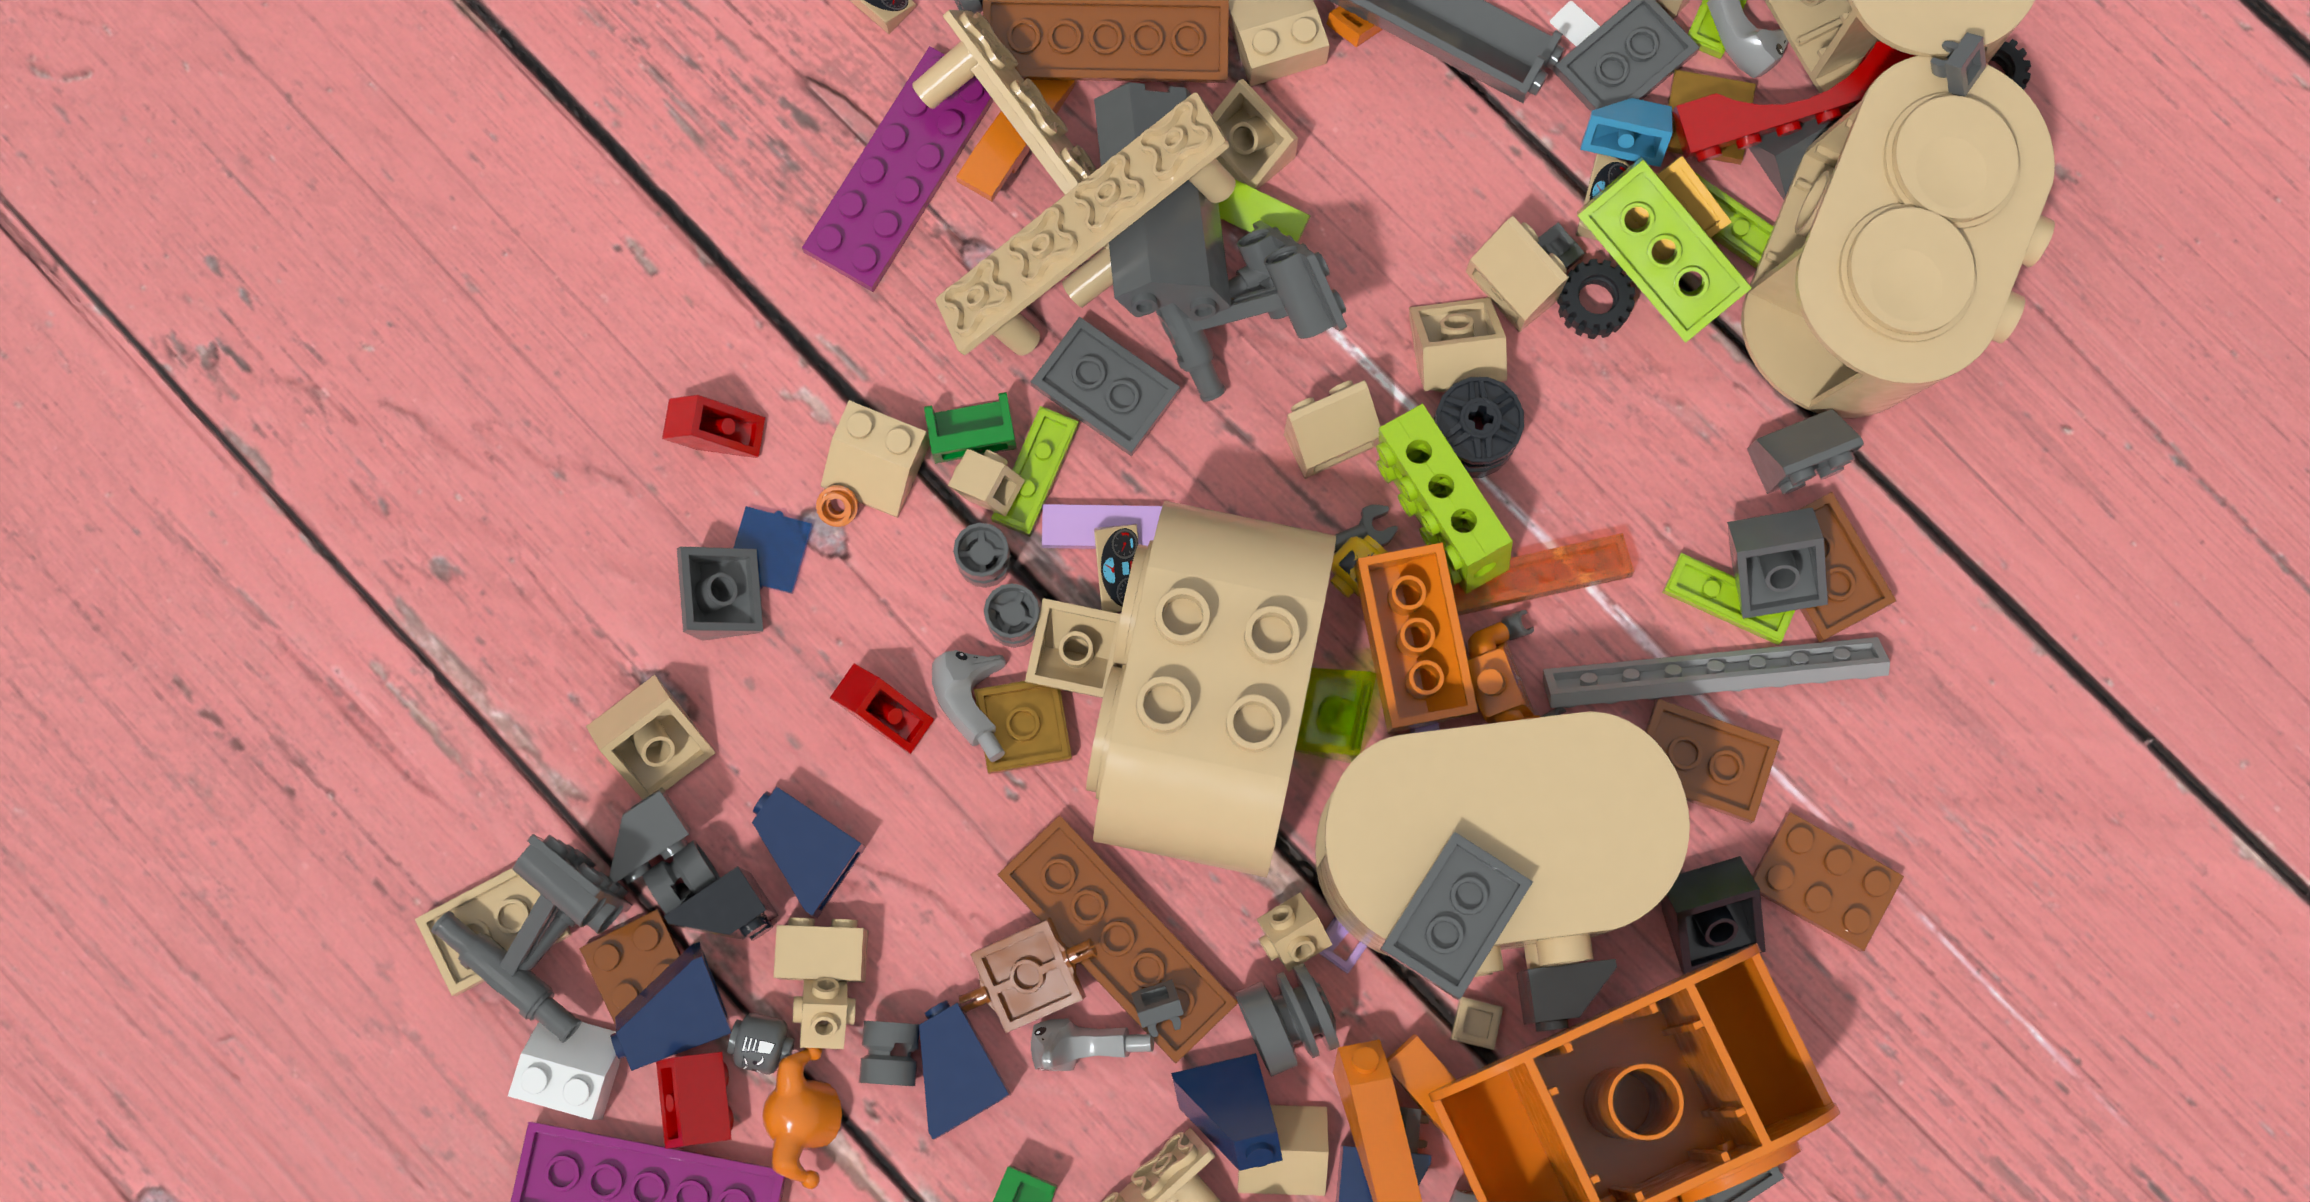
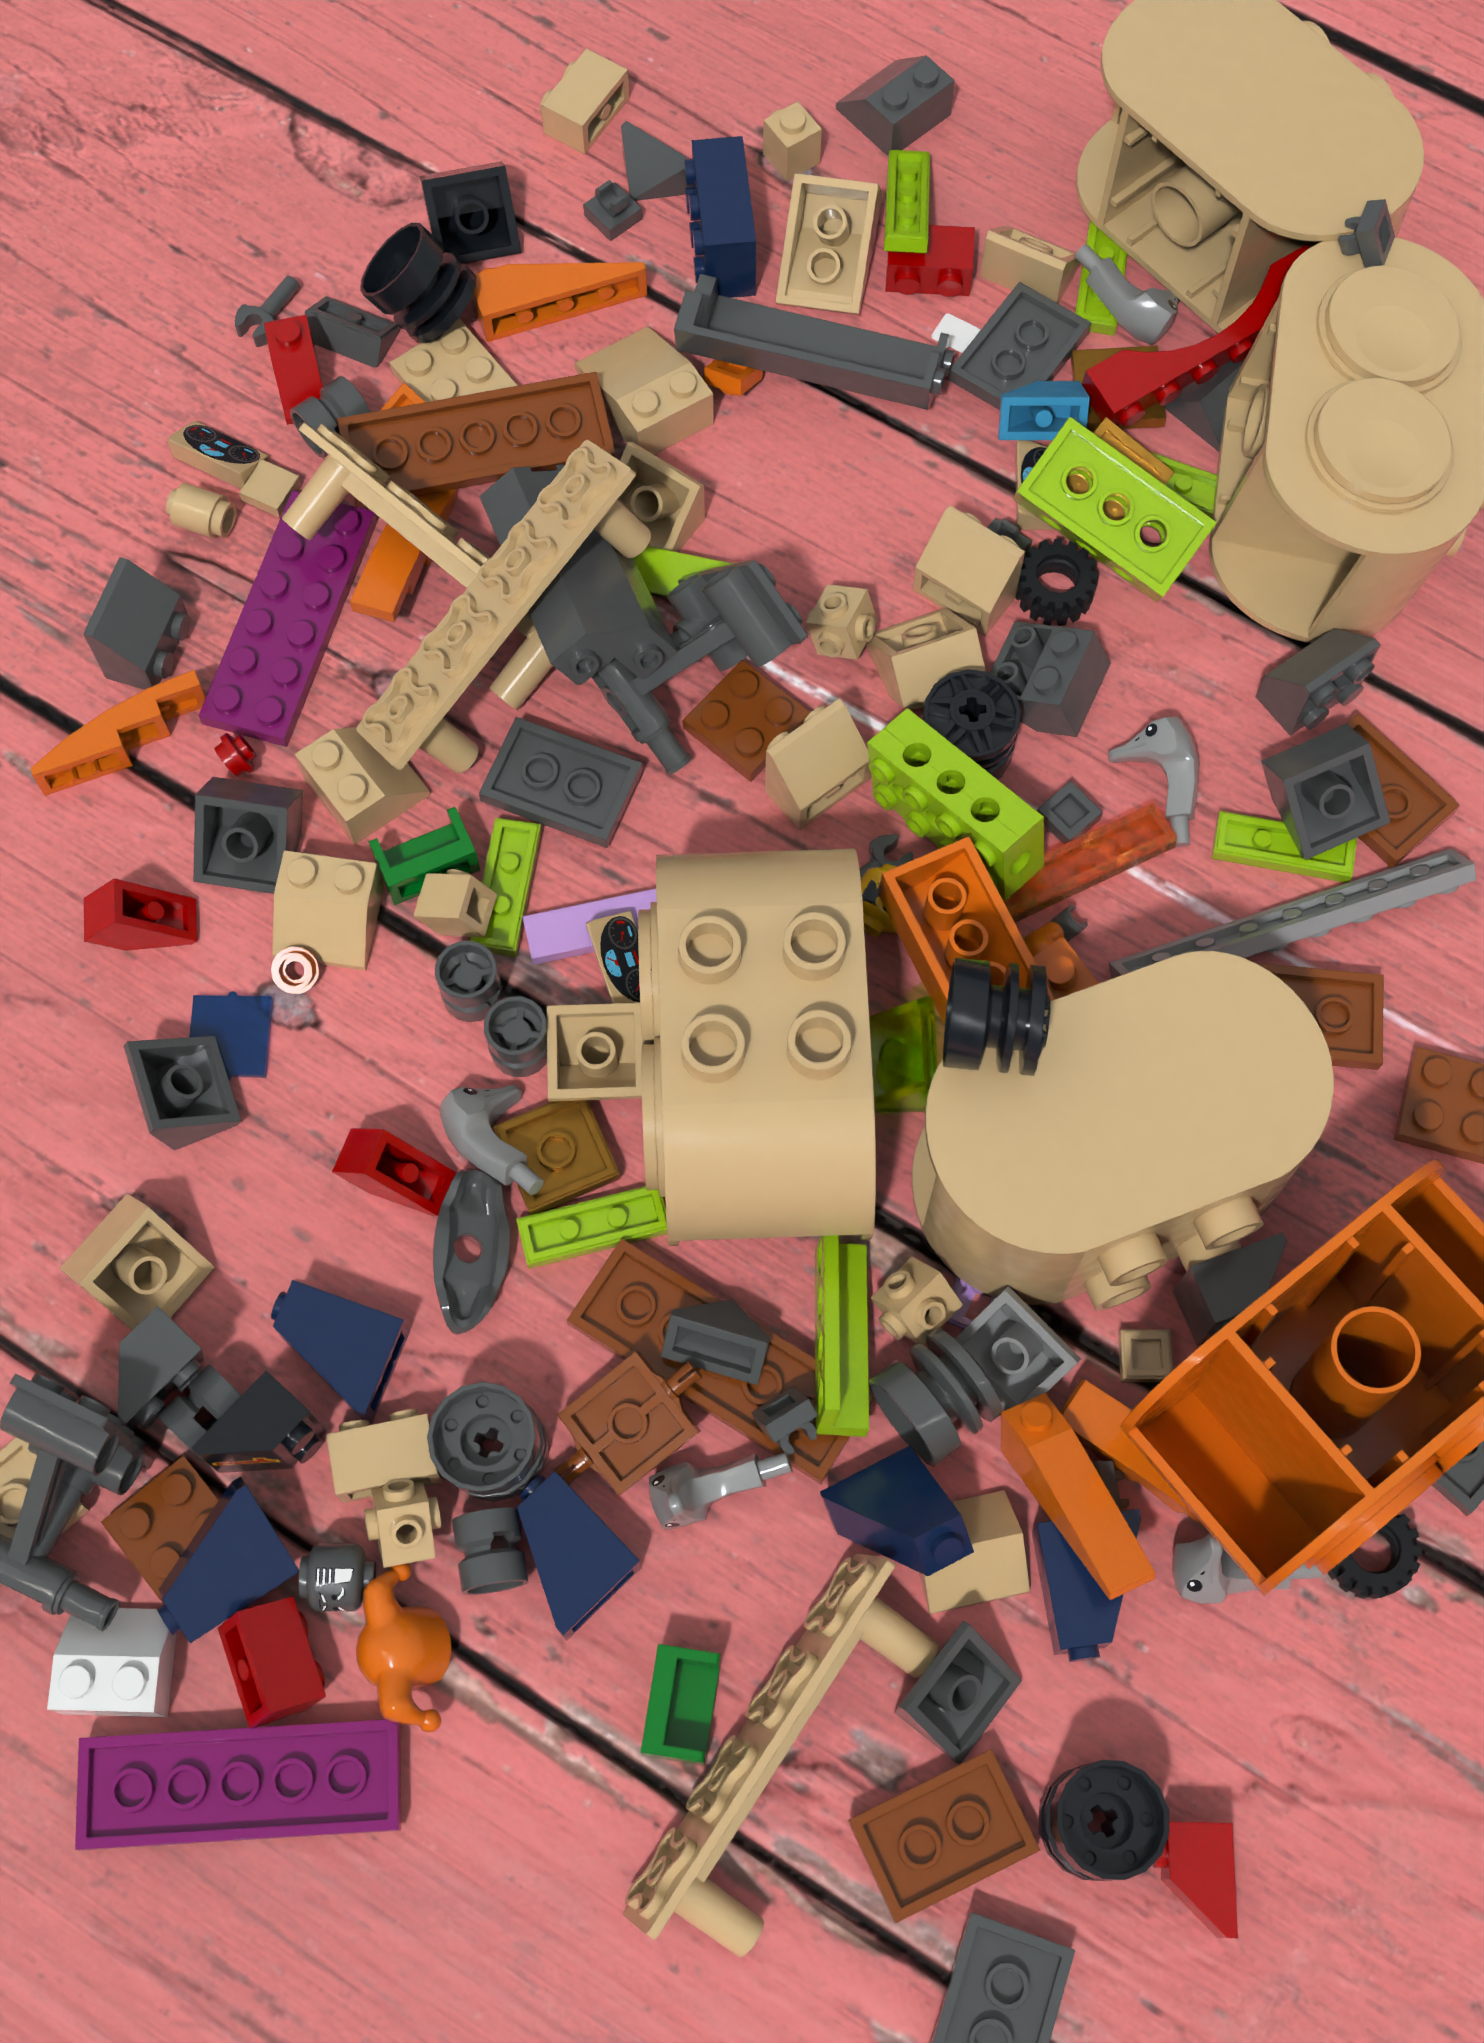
camera: 15 degrees left, 10 degrees down
dark grey plate [1380,832,1533,1000] -> none
black slope [1661,856,1766,974] -> none
none -> orange slope [30,670,206,796]
none -> dark grey slope [83,557,191,690]
none -> tan brick [166,483,236,538]
none -> dark grey slope [193,777,303,894]
none -> red plate [214,733,257,777]
none -> tan tile [239,459,302,518]
none -> tan slope [295,727,430,845]
none -> dark grey wheel [427,1382,548,1502]
none -> dark grey piece [433,1169,510,1335]
none -> lime tile [516,1186,667,1269]
none -> dark grey slope [661,1299,770,1385]
none -> dark orange plate [682,660,810,782]
none -> tan brick [806,584,878,660]
none -> lime fence [815,1235,869,1437]
none -> black wheel [943,957,1050,1076]
none -> light grey slope [955,1286,1081,1411]
none -> dark grey slope [990,621,1111,737]
none -> dark grey plate [1037,781,1103,848]
none -> light grey animal [1108,717,1200,847]

